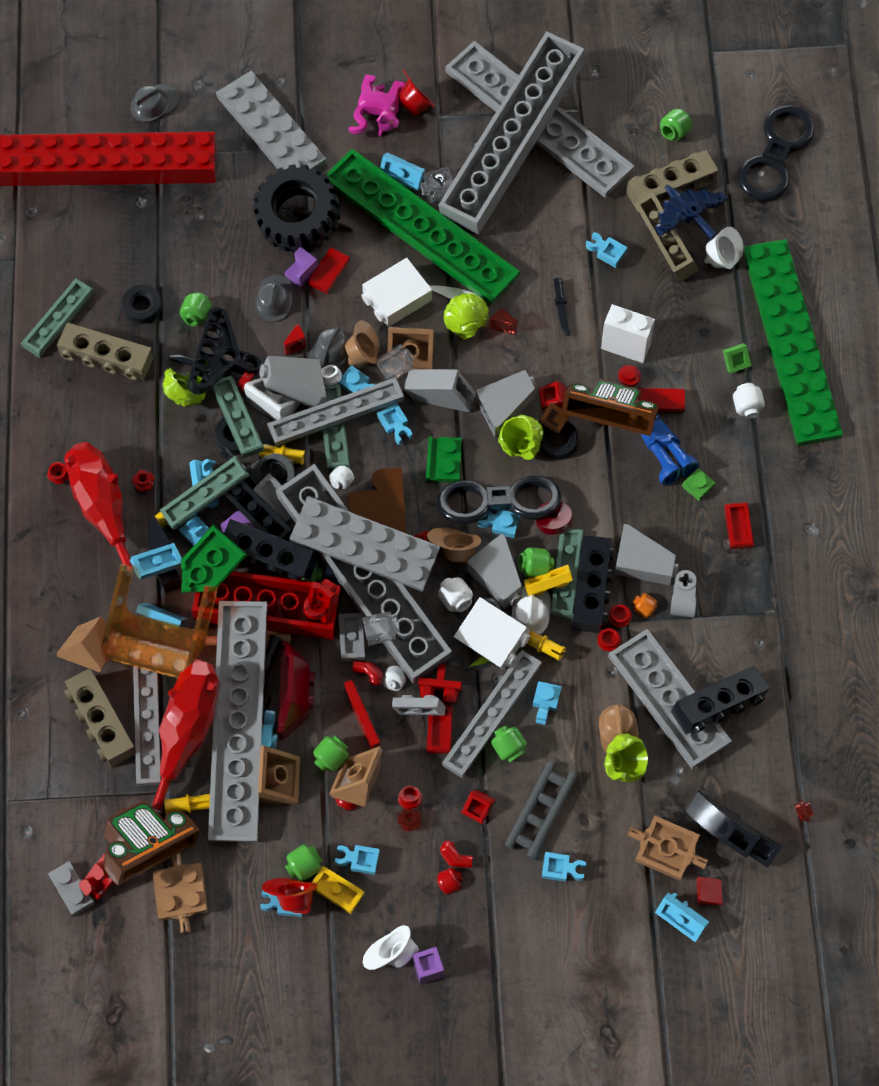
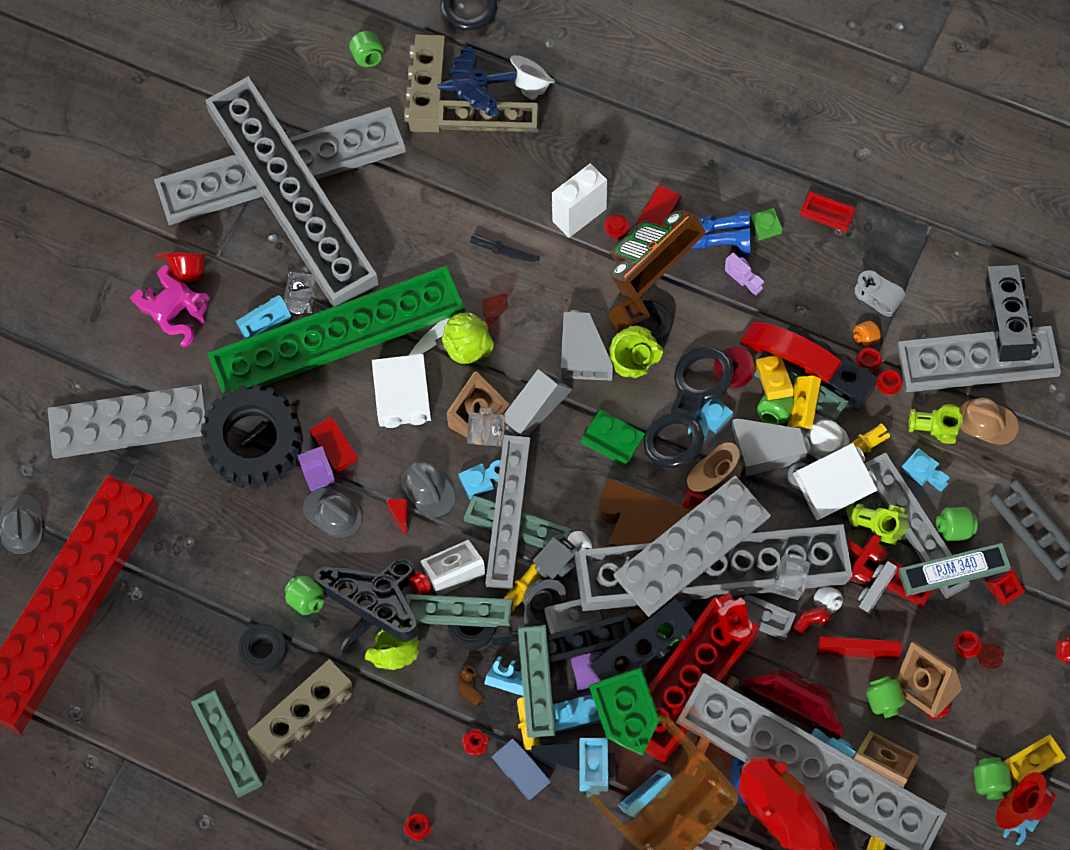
camera: 60 degrees left, 0 degrees up
red piece [64,442,134,573] -> none
light grey slope [260,356,326,408] -> none
white plate [321,365,342,386] -> none
medium azure plate [335,845,380,875] -> none
medium nougat piece [345,320,380,366] -> none
medium azure plate [377,403,412,445] -> none
white head [438,577,473,613] -> none
red arm [440,841,473,868] -> none
red slope [539,381,567,409] -> none
medium azure plate [586,232,628,268] -> none
lime hair [604,733,648,783] -> none
light grey slope [615,524,679,585] -> none
bright green plate [723,343,751,373] -> none
white head [733,383,765,419] -> none
green plate [743,239,843,446] -> none
none -> reddish brown arm [458,666,485,707]
none -> sand blue slope [491,739,550,800]
none -> dark grey brick [533,533,579,579]
none -> lavender plate [725,253,764,295]
none -> red slope [740,322,841,383]
none -> yellow plate [756,356,793,400]
none -> lime connector [851,503,909,545]
none -> tile [898,543,1011,596]
none -> lime connector [908,404,963,444]

